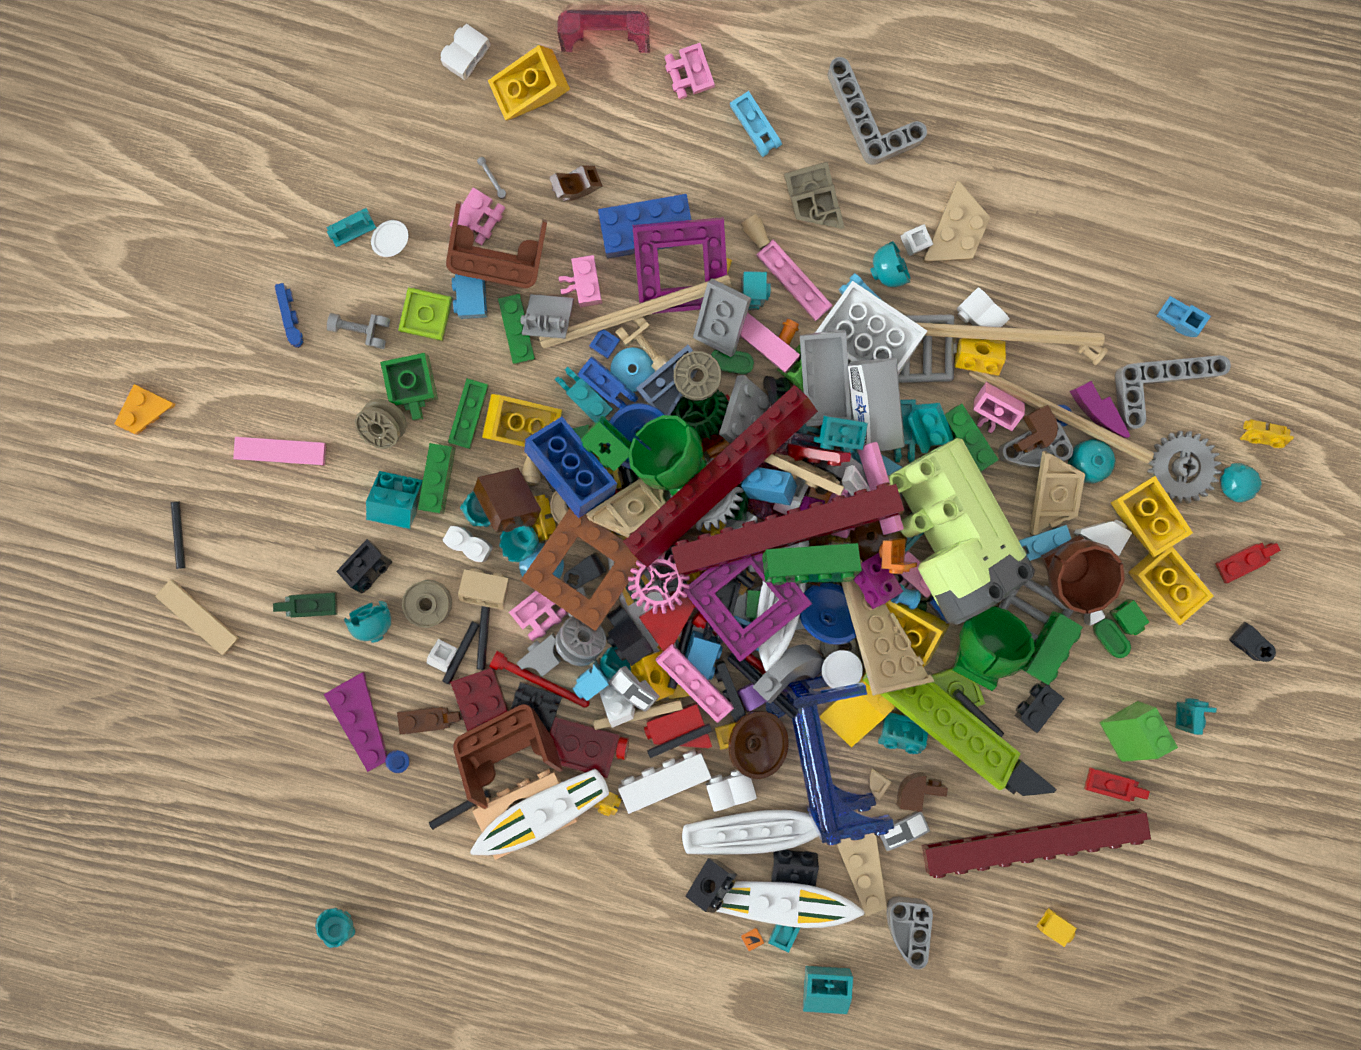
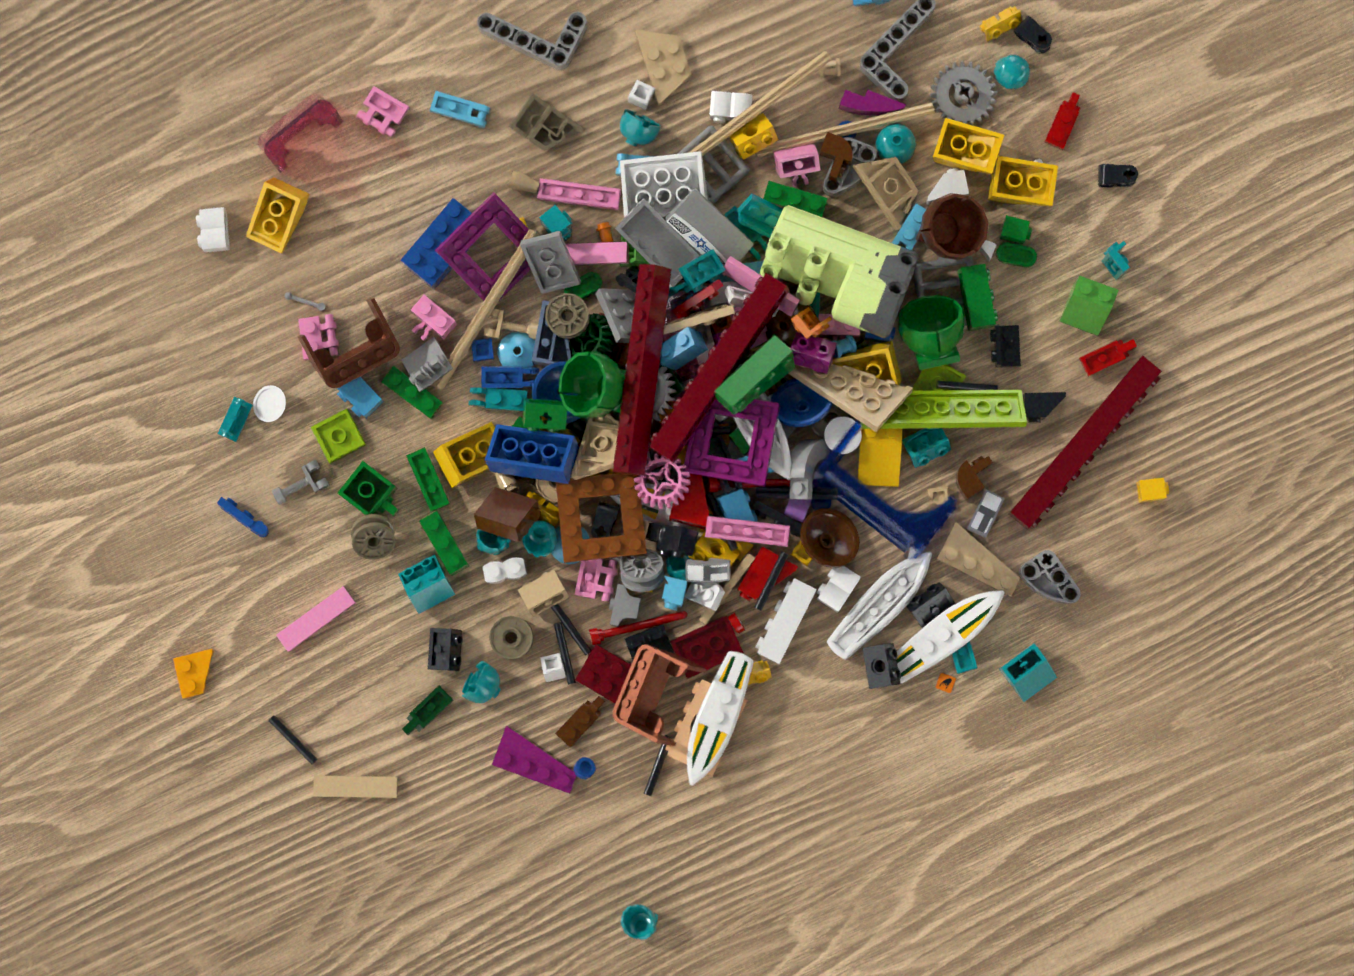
camera: 30 degrees left, 5 degrees down
reddish brown brick [549,165,603,202] -> none
none -> black piece [1013,16,1052,54]

